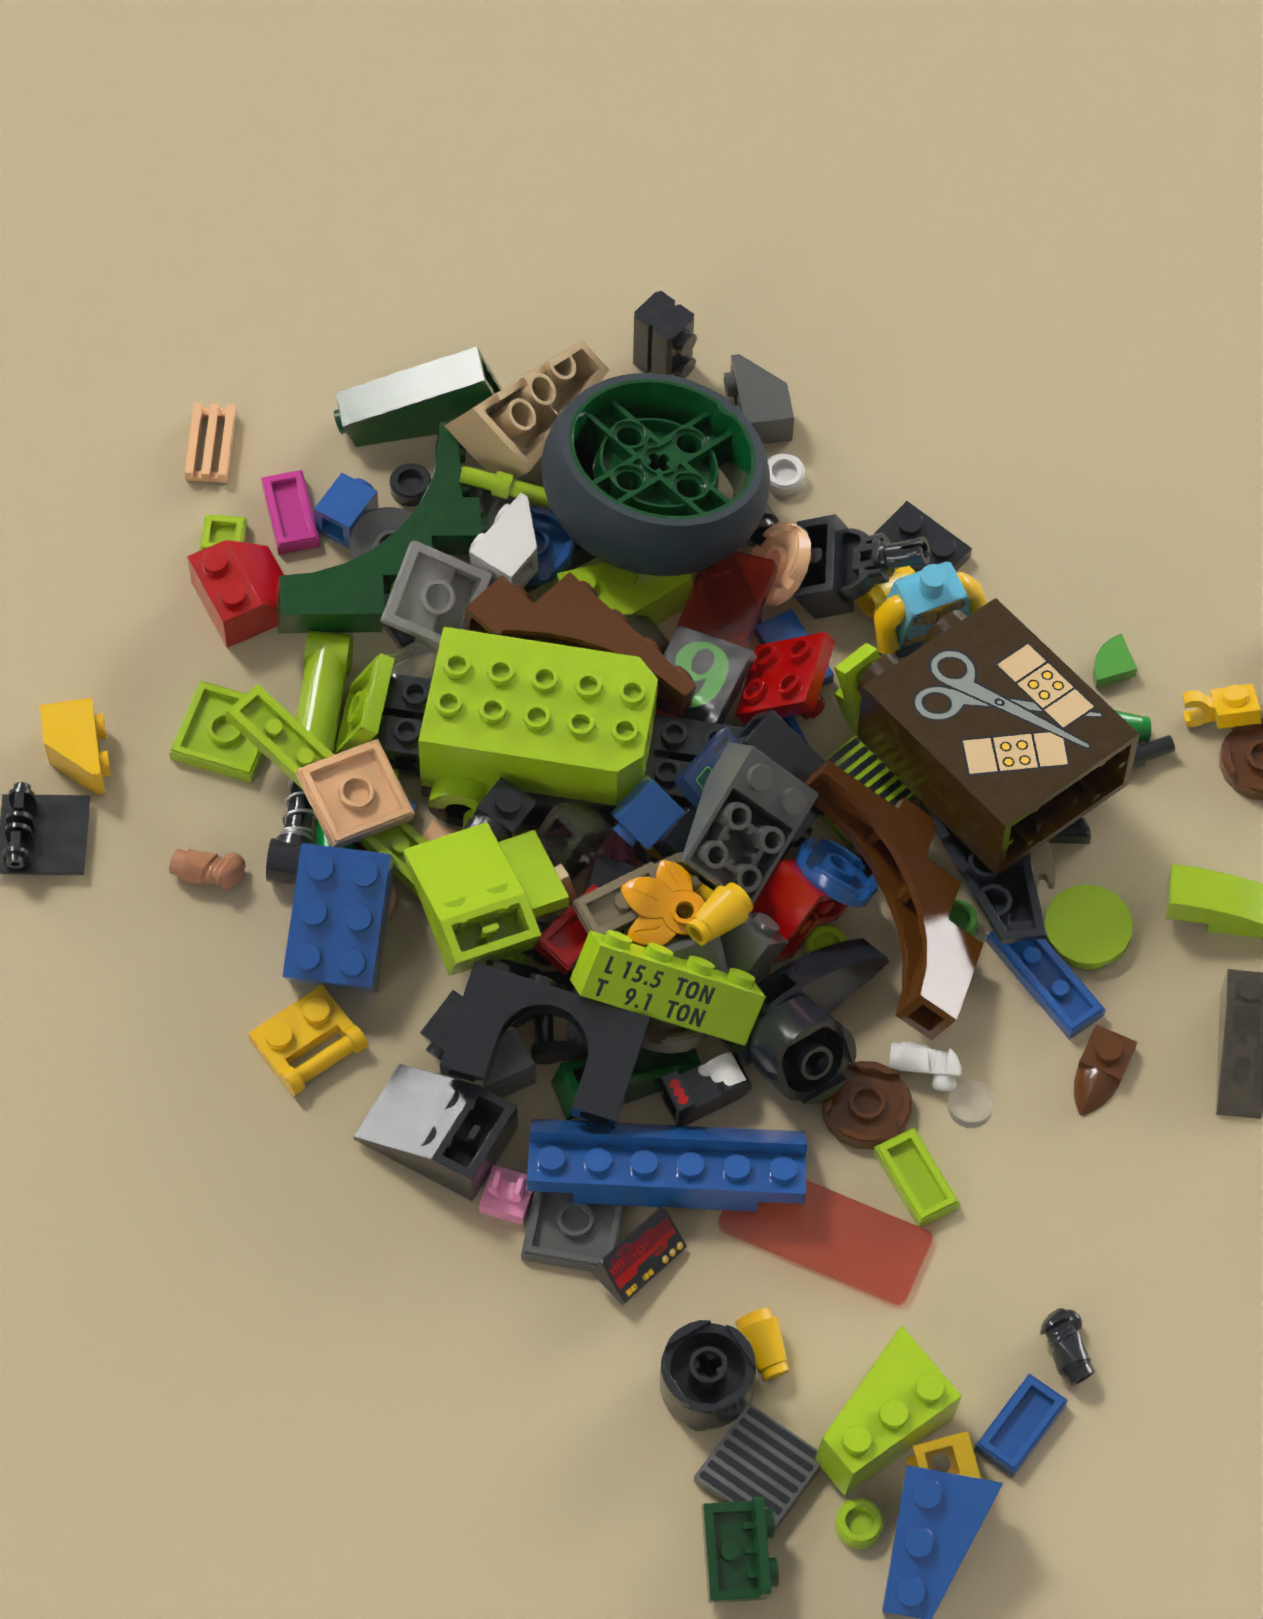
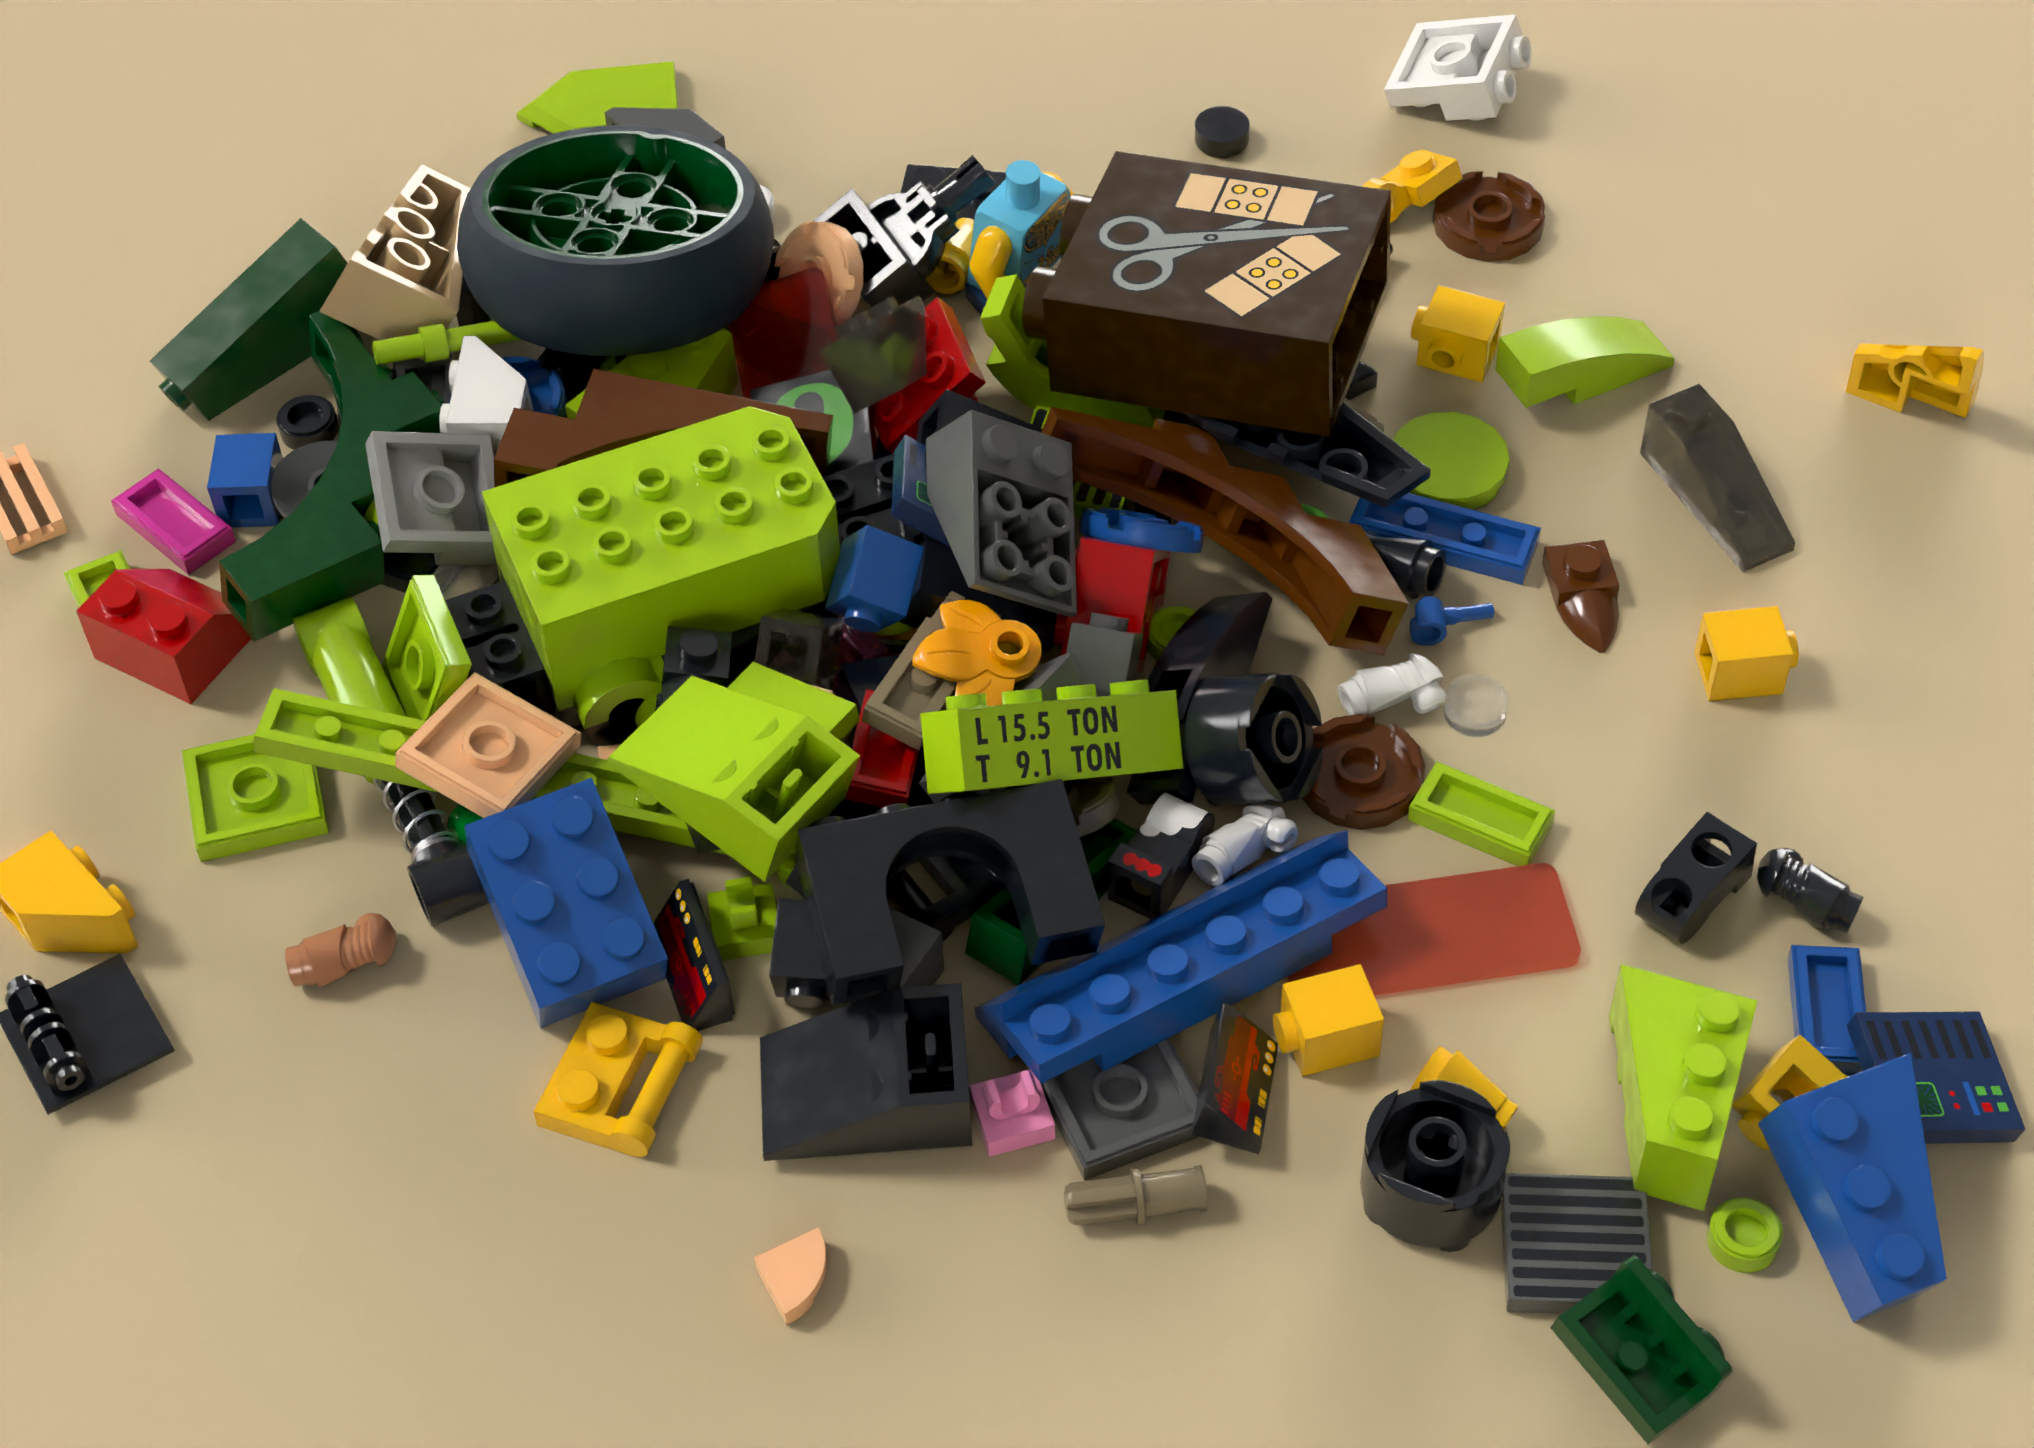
camera: 30 degrees left, 10 degrees down
black brick [633,291,697,379] -> none
yellow cone [686,883,753,946] -> none
none -> lime tile [516,61,678,134]
none -> slope [653,878,735,1031]
none -> lime tile [707,876,777,961]
none -> light nougat tile [754,1227,827,1325]
none -> clear smoke slope [820,296,927,414]
none -> dark tan axle [1064,1165,1208,1225]
none -> white arm [1192,804,1298,886]
none -> black tile [1195,106,1250,157]
none -> yellow brick [1273,964,1384,1077]
none -> black cone [1366,534,1446,599]
none -> blue hand [1409,596,1494,646]
none -> yellow brick [1411,285,1505,383]
none -> black leg [1635,812,1757,944]
none -> yellow brick [1694,606,1799,701]
none -> dark blue tile [1846,1011,2025,1144]

